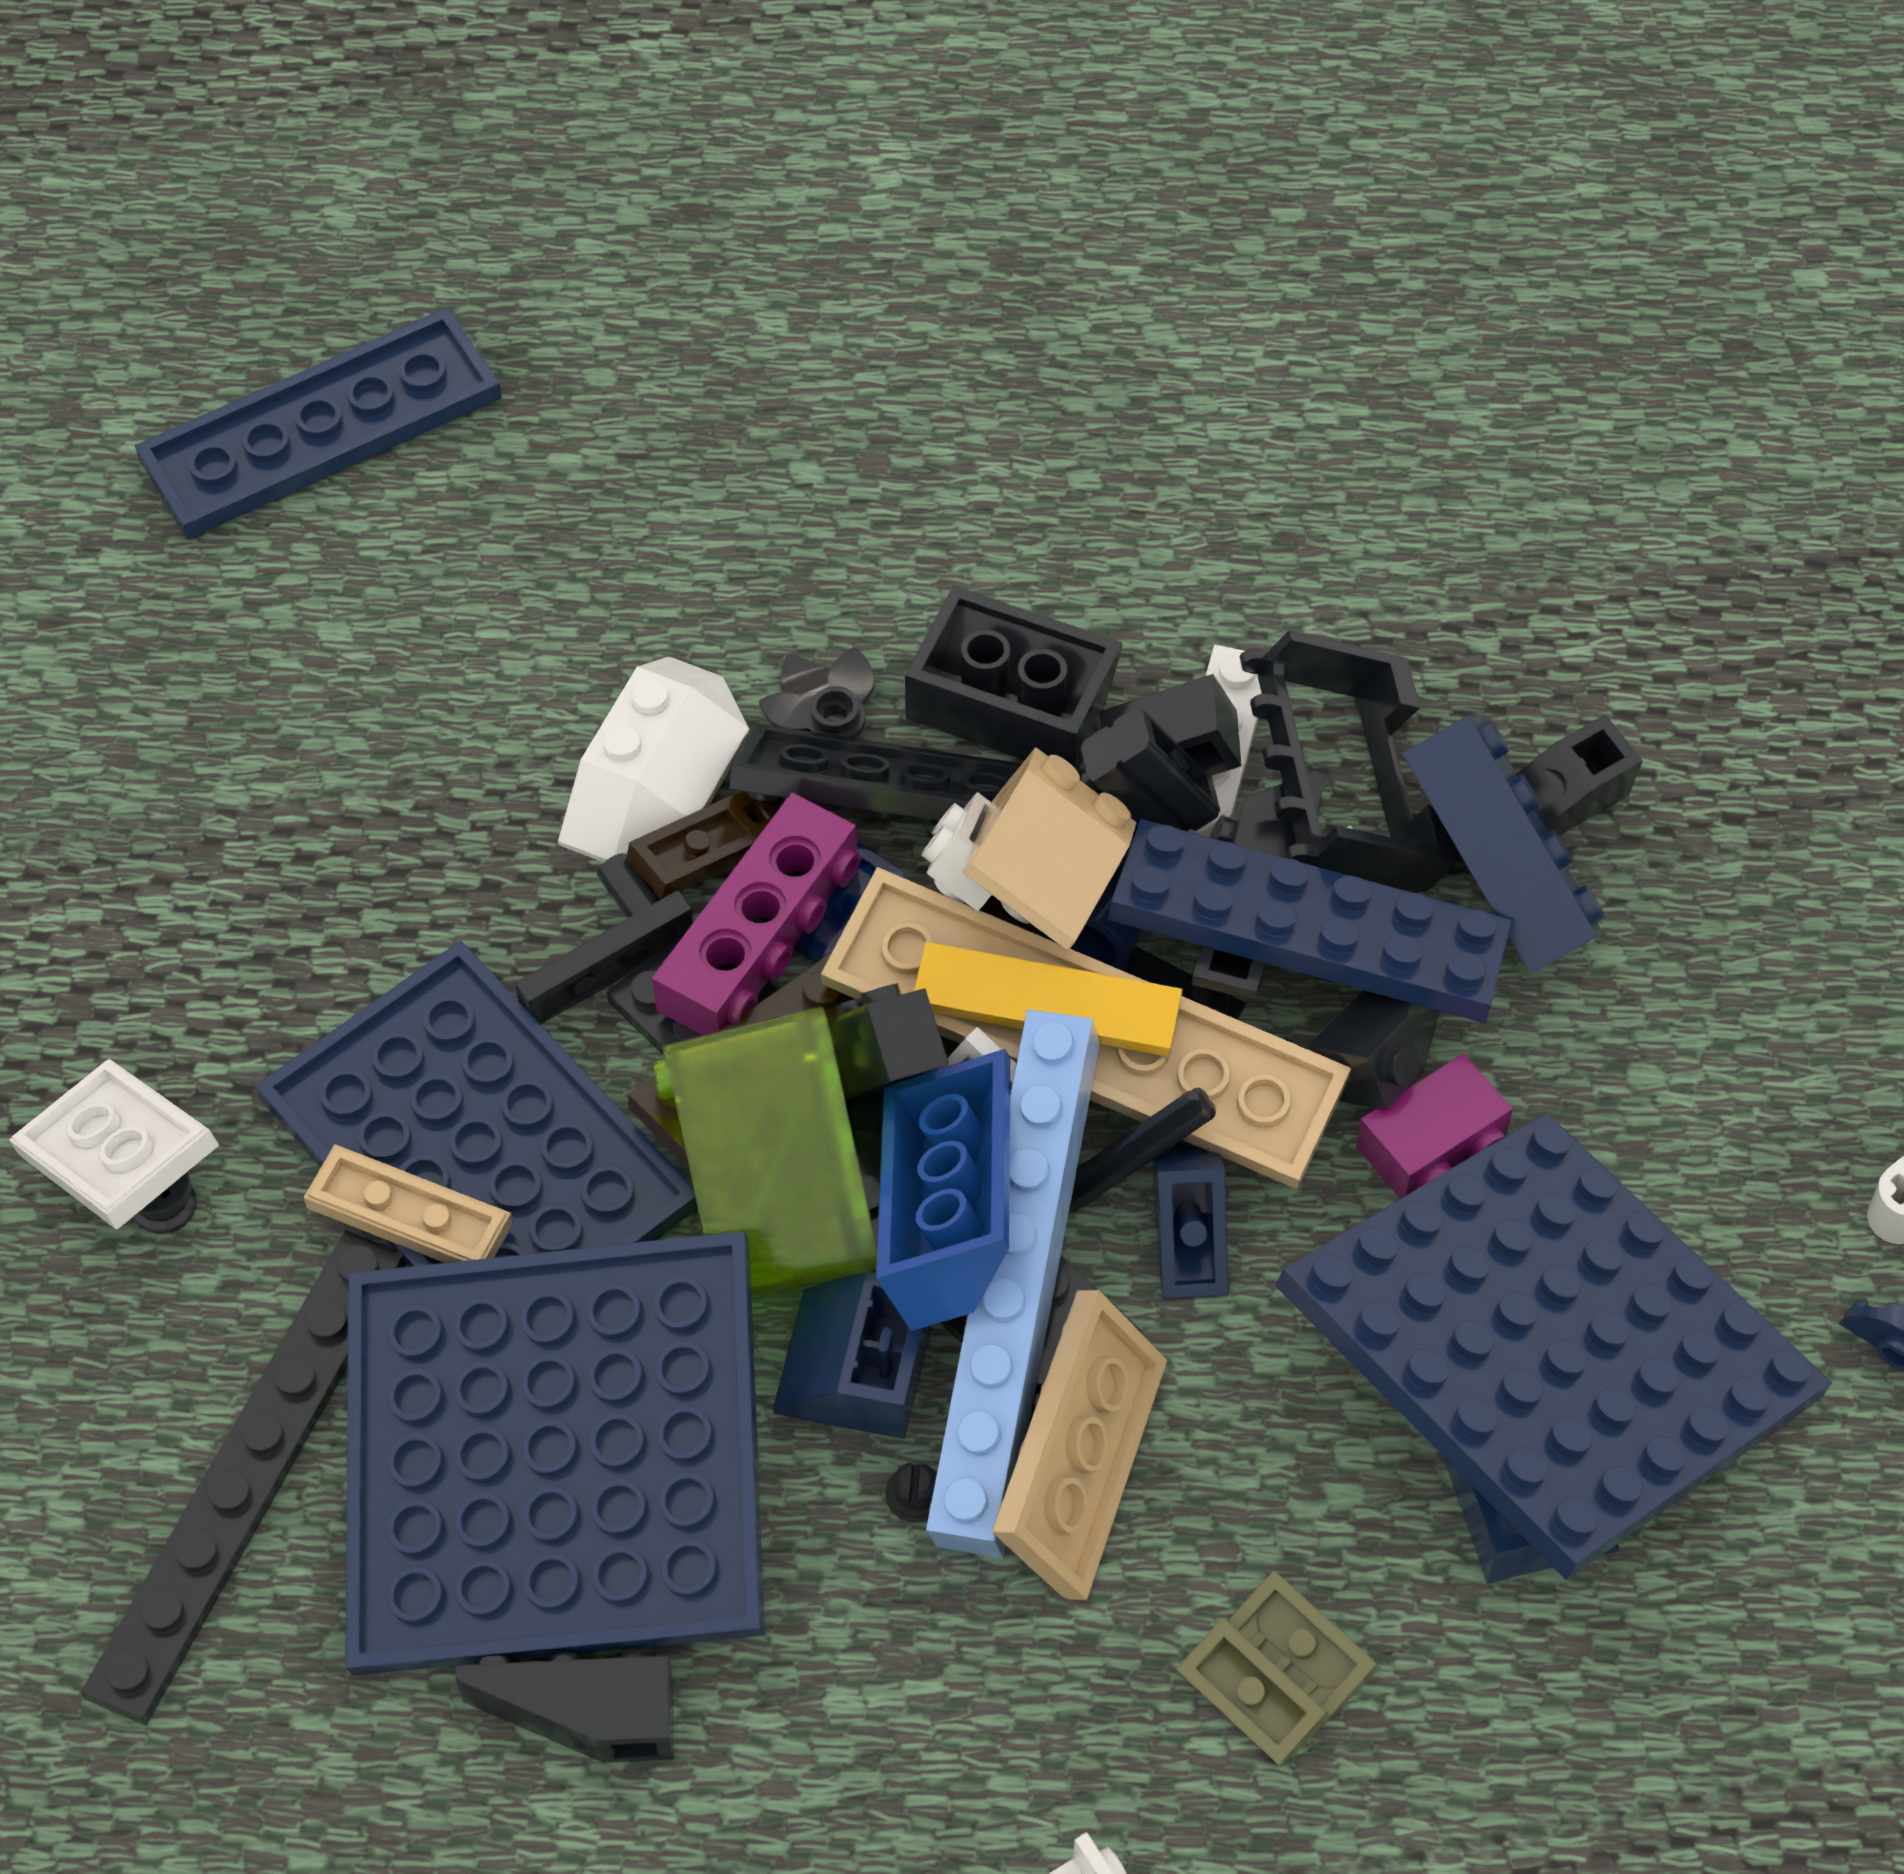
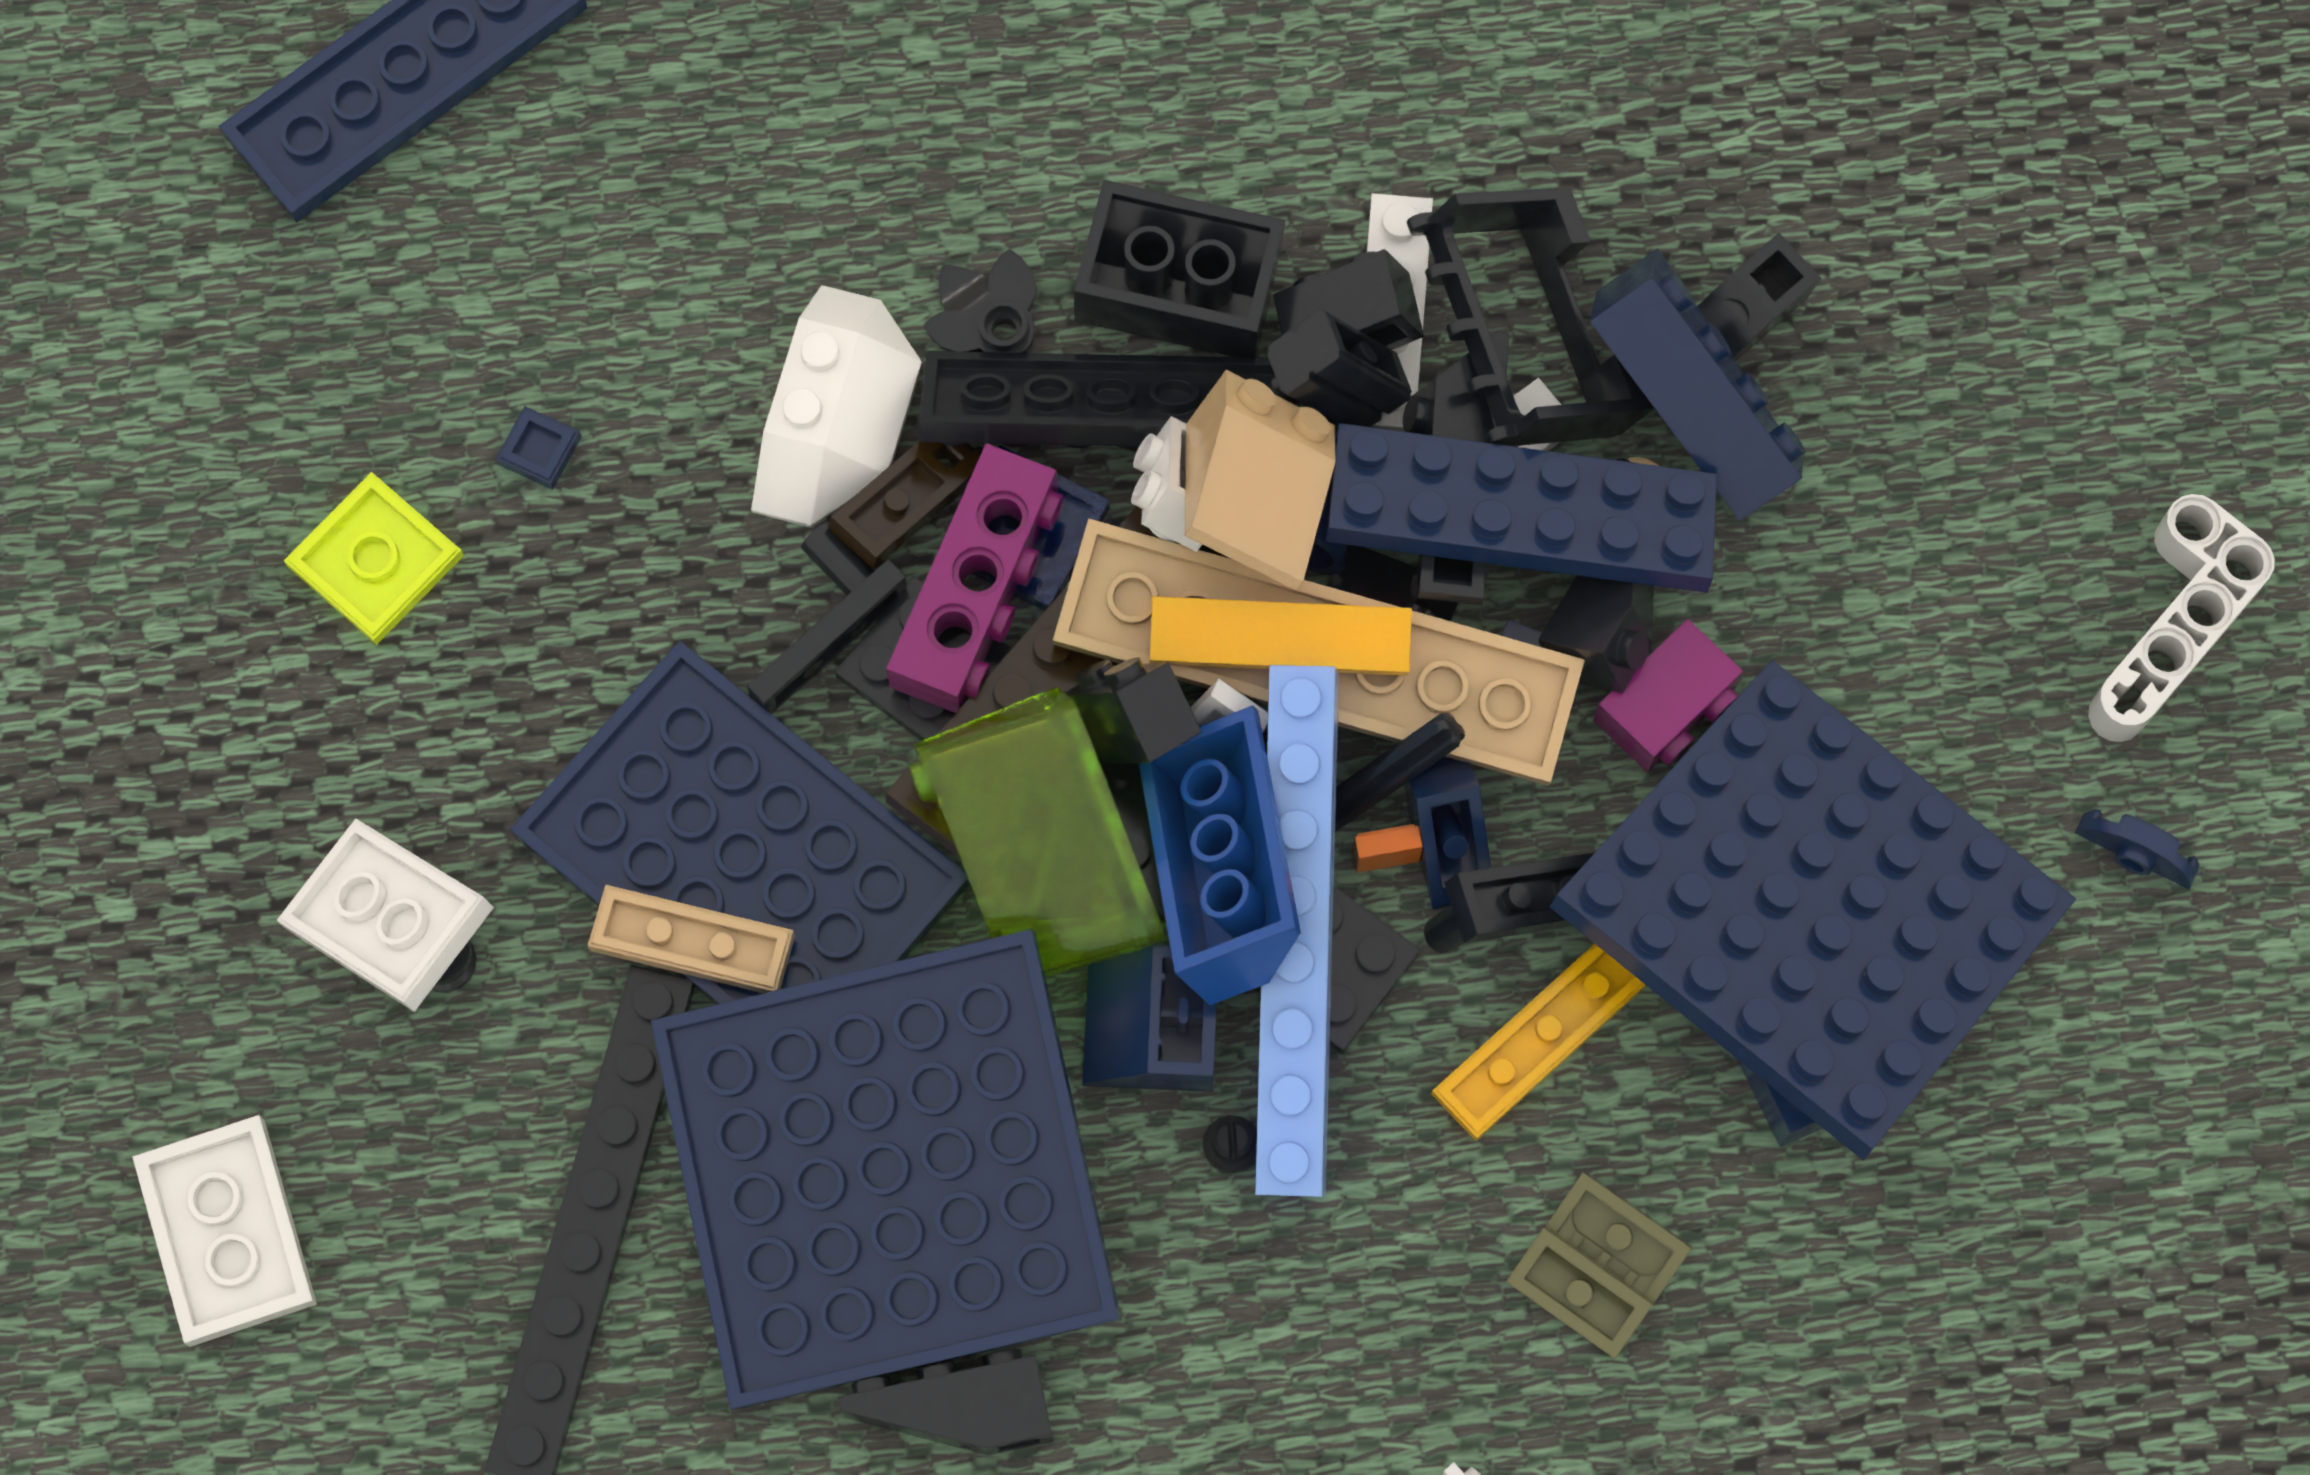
camera: 10 degrees left, 15 degrees up
tan plate [992,1290,1168,1600] -> none
none -> neon yellow tile [284,472,464,645]
none -> dark blue tile [495,406,582,490]
none -> orange tile [1352,824,1423,873]
none -> black piece [1424,852,1595,954]
none -> yellow tile [1431,944,1646,1141]

